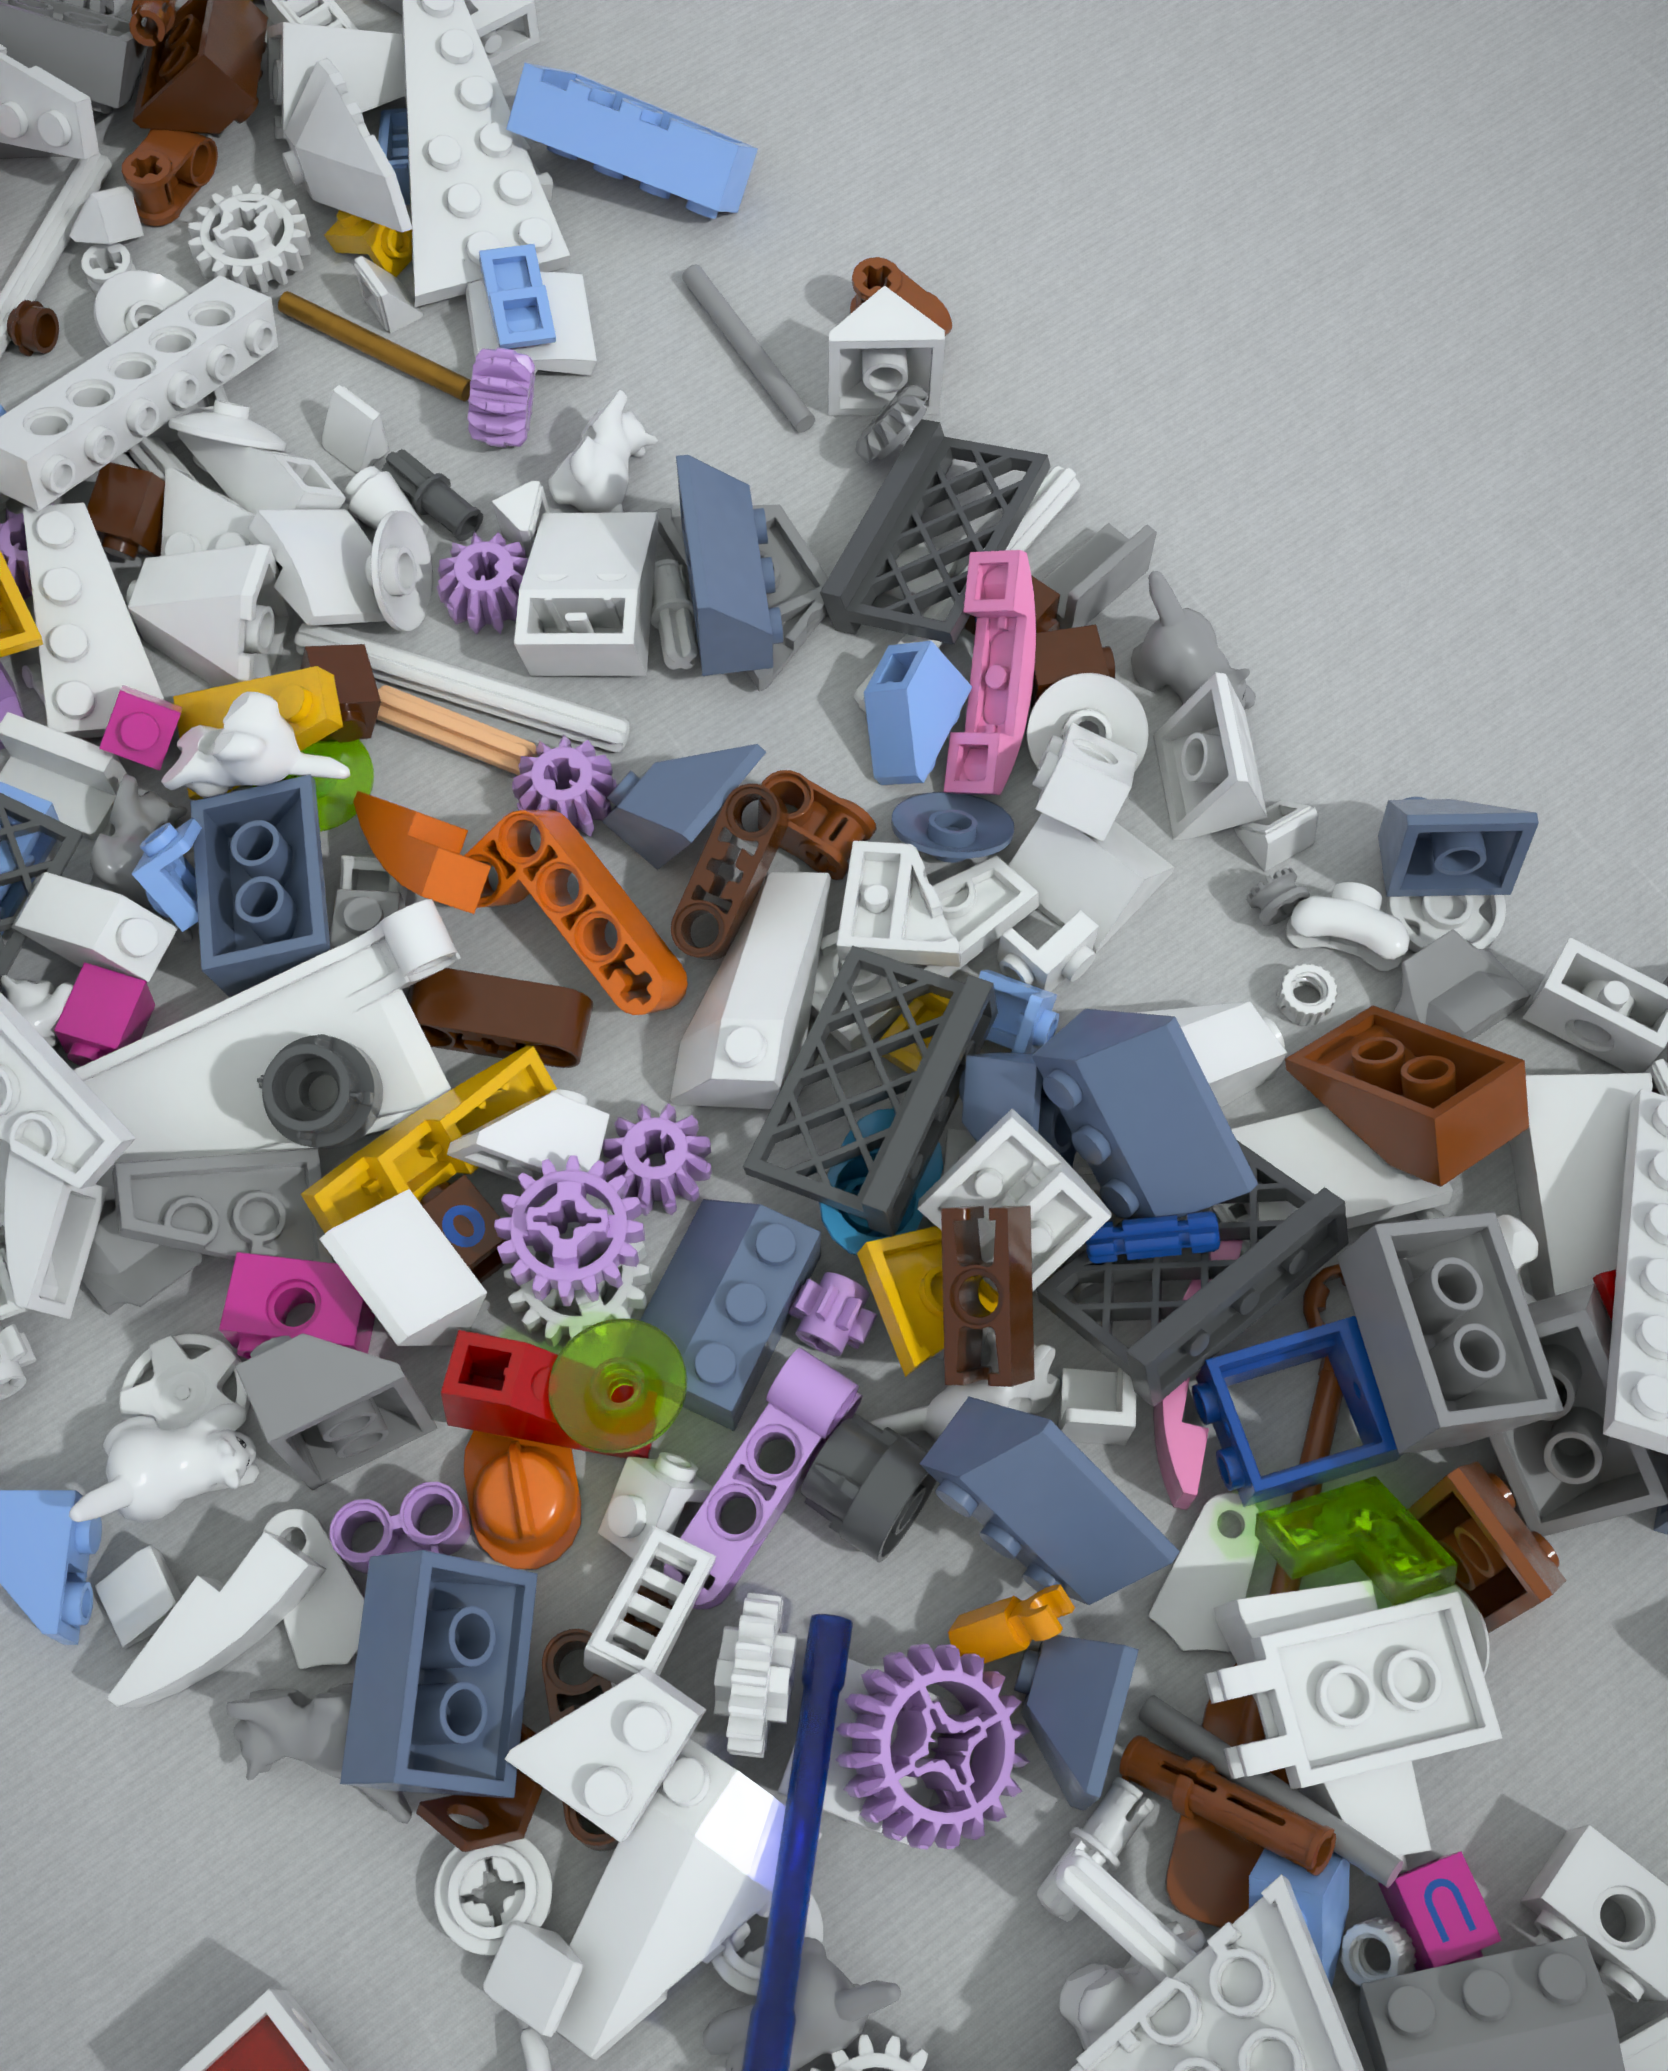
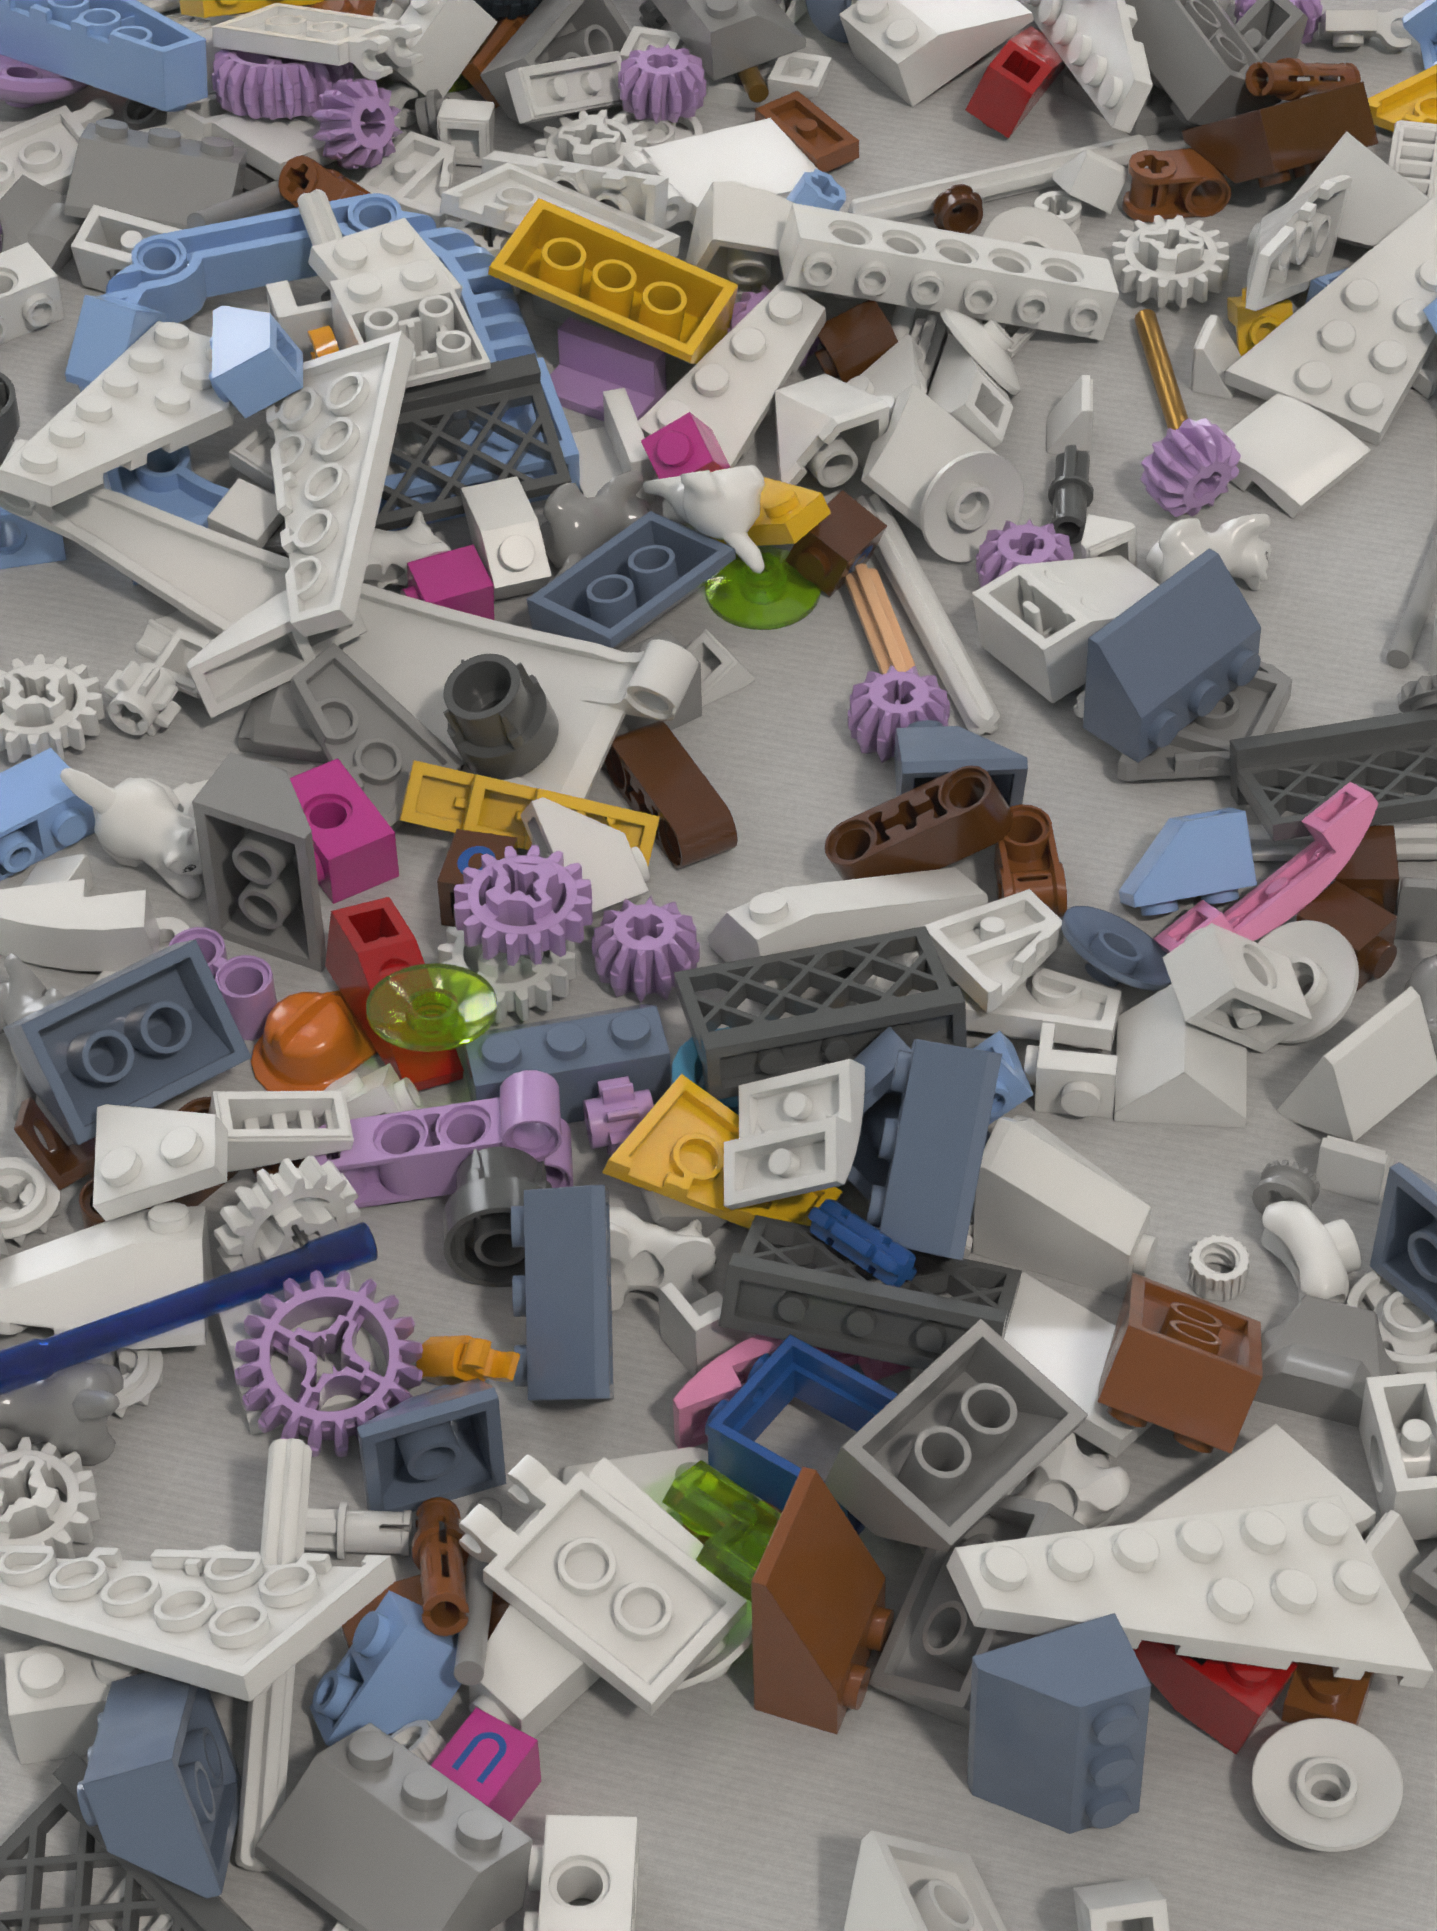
camera: 55 degrees right, 20 degrees down
light blue bracket [132,818,202,932] -> none
white slope [319,1189,487,1346] -> none
white cone [343,466,429,536] -> none
orange slope [353,790,491,914] -> none
orange beam [464,810,688,1015] -> none
light blue slope [479,244,556,349] -> none
reddish brown piece [941,1206,1035,1387] -> none

